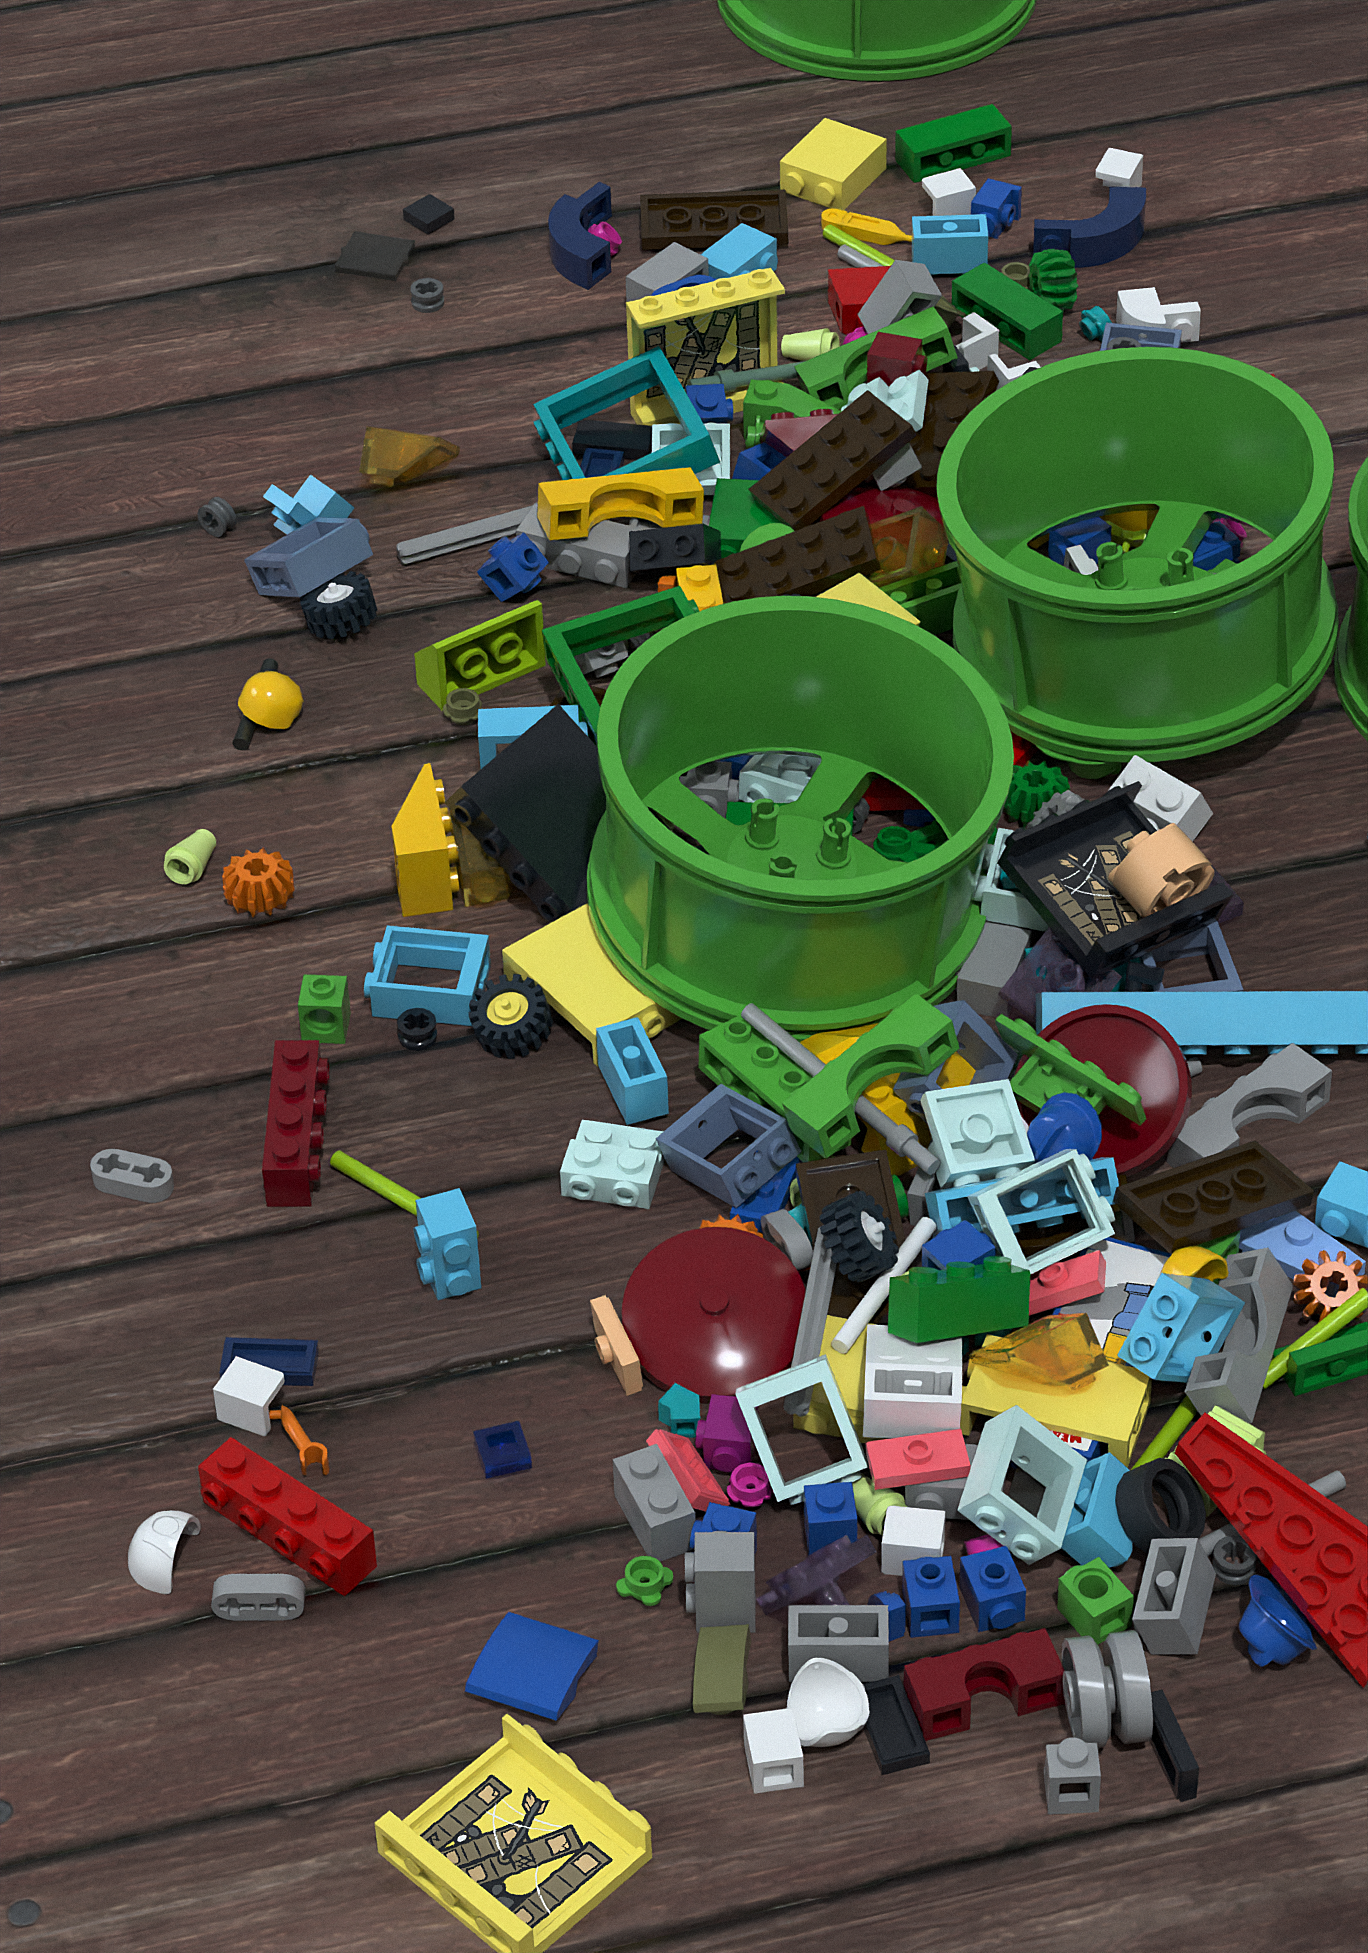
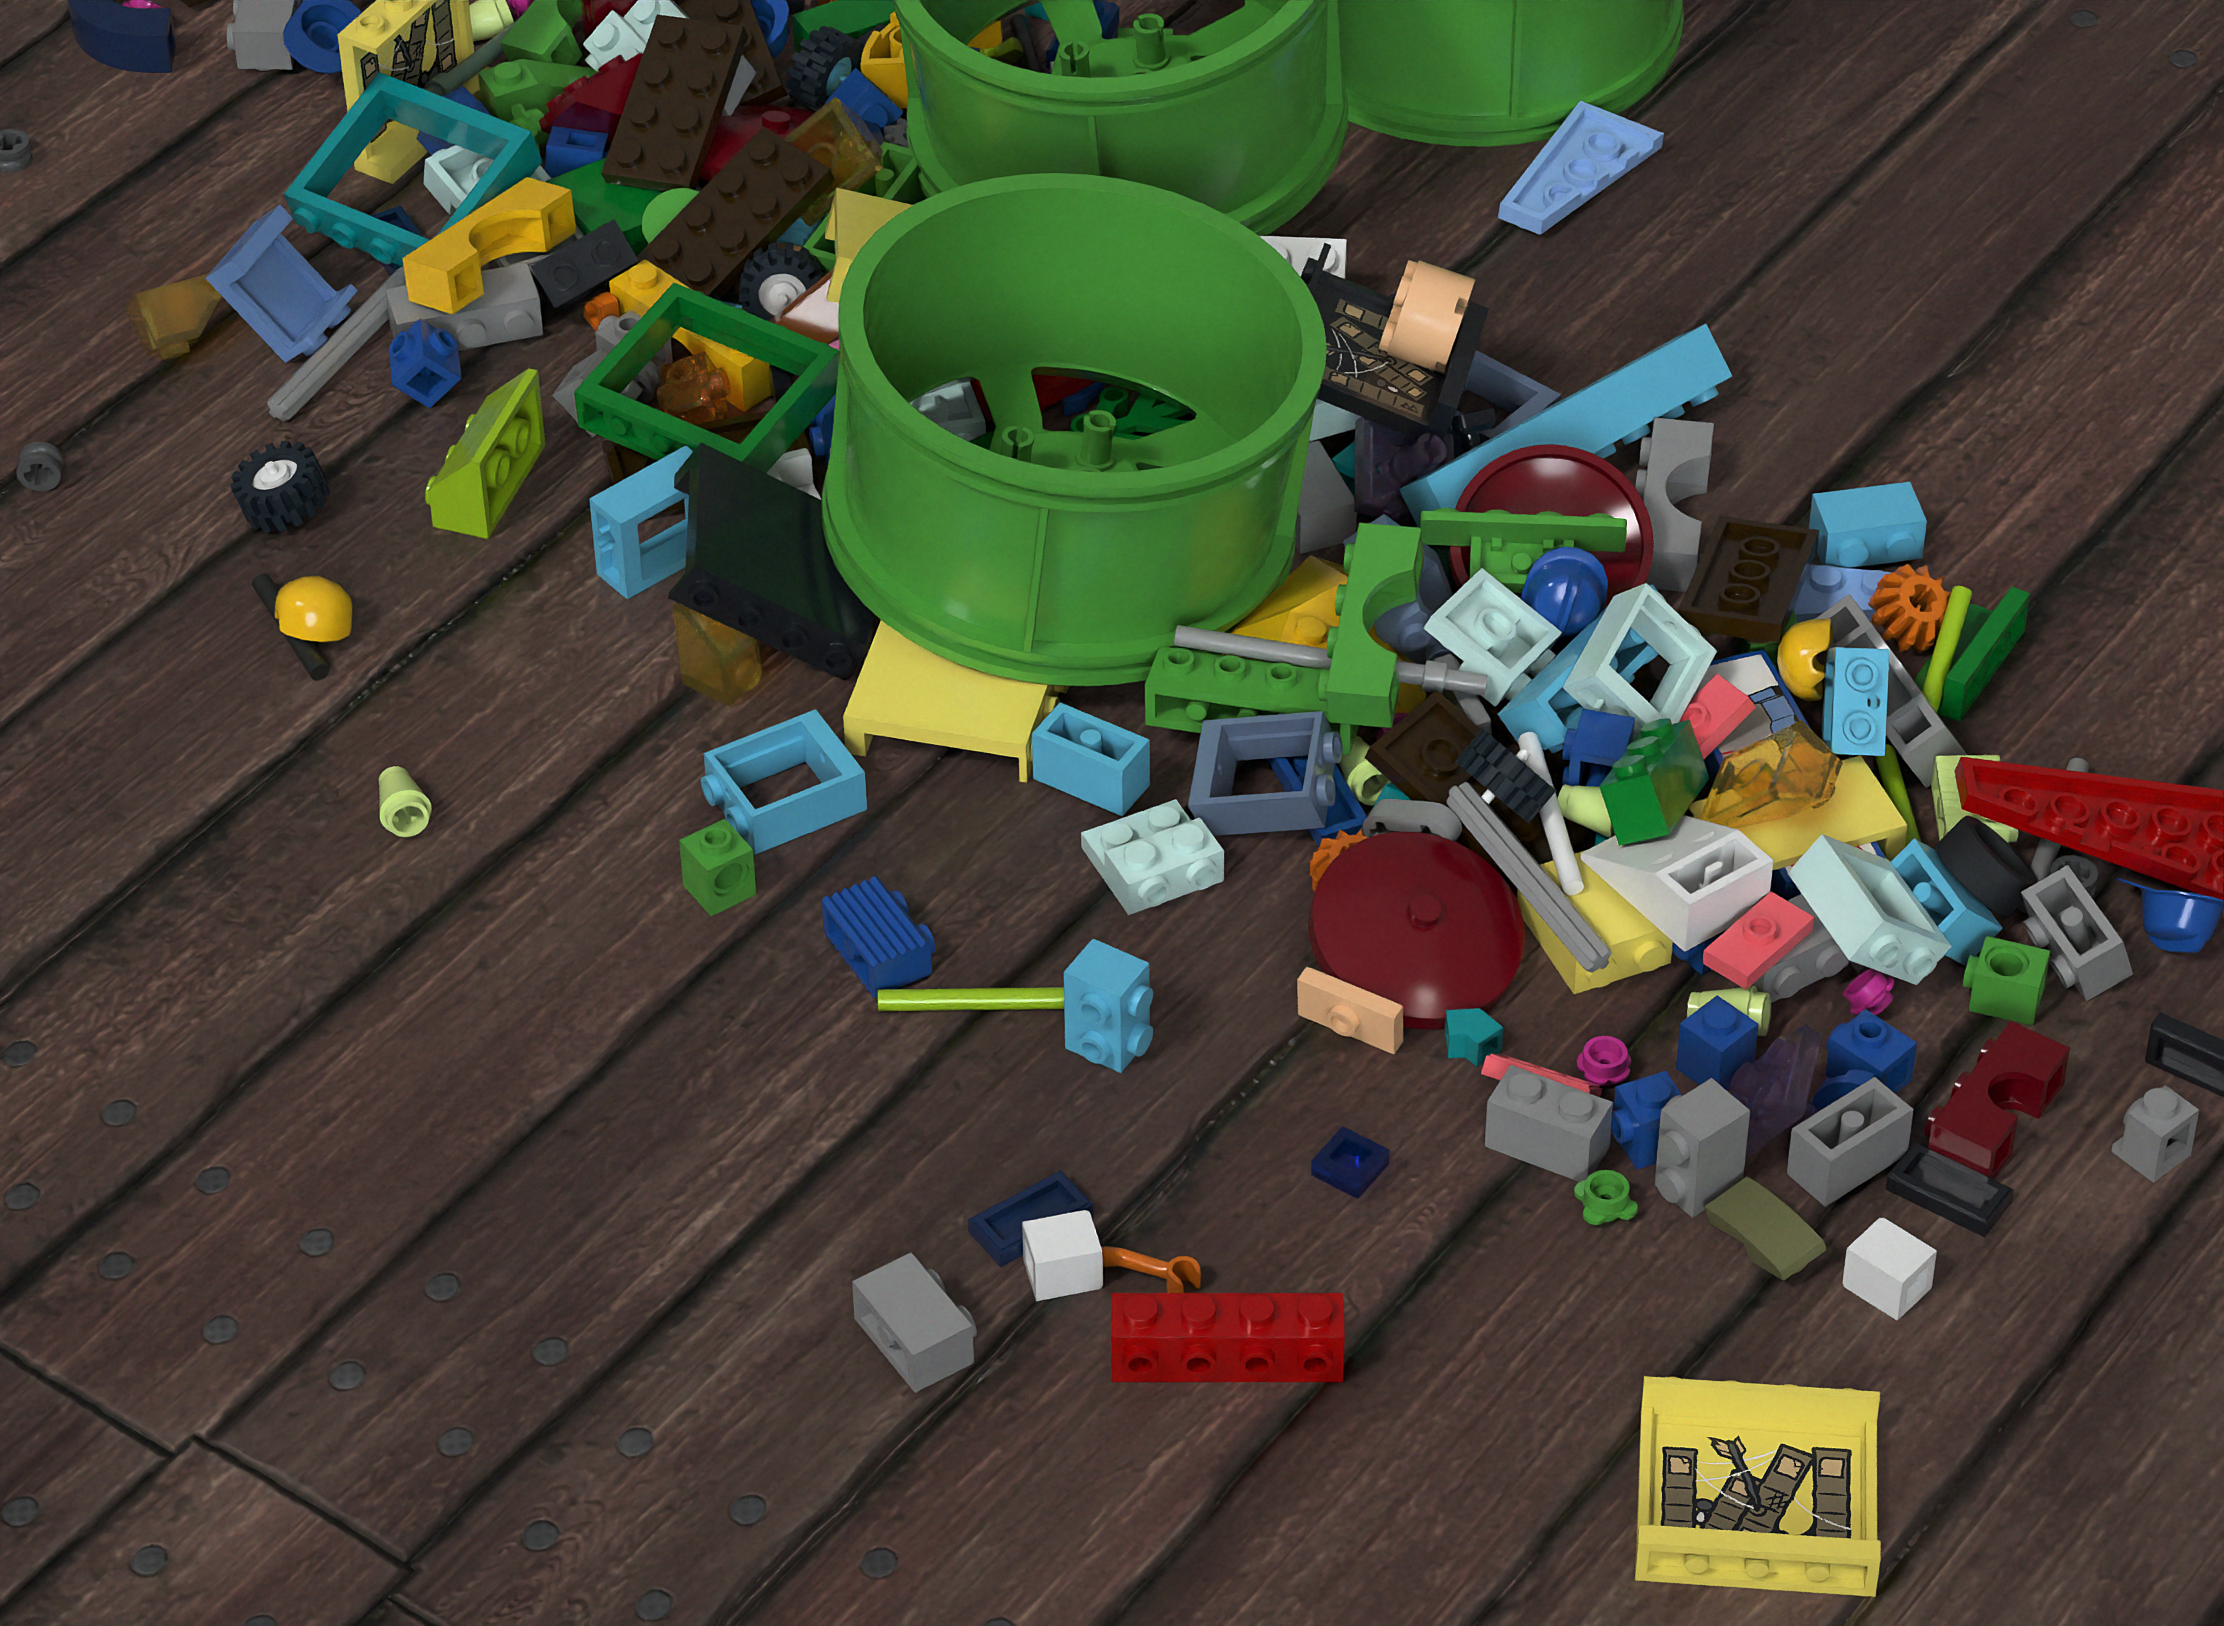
camera: 40 degrees left, 0 degrees up
light grey beam [90,1149,174,1203] -> none
white helmet [128,1510,201,1594] -> none
light grey beam [211,1574,306,1621] -> none
orange gear [222,847,295,918] -> none
sand blue window [244,517,374,598] -> none
dark red brick [262,1040,330,1207] -> none
medium azure brick [263,475,354,535] -> none
yellow slope [391,763,459,917] -> none
black bush [397,1008,437,1051] -> none
olive plate [443,688,483,725] -> none
blue slope [465,1612,599,1721] -> none
black wheel [468,974,553,1059] -> none
black tile [572,419,652,460] -> none
magenta brick [695,1394,759,1472] -> none
light aqua window [735,1354,868,1505] -> none
white helmet [787,1658,870,1747] -> none
white panel [881,1506,946,1576] -> none
blue brick [959,1546,1026,1633] -> none
light grey wheel [1062,1630,1153,1748] -> none
none -> medium blue panel [205,204,358,363]
none -> blue brick [822,876,936,998]
none -> light grey brick [852,1252,977,1393]

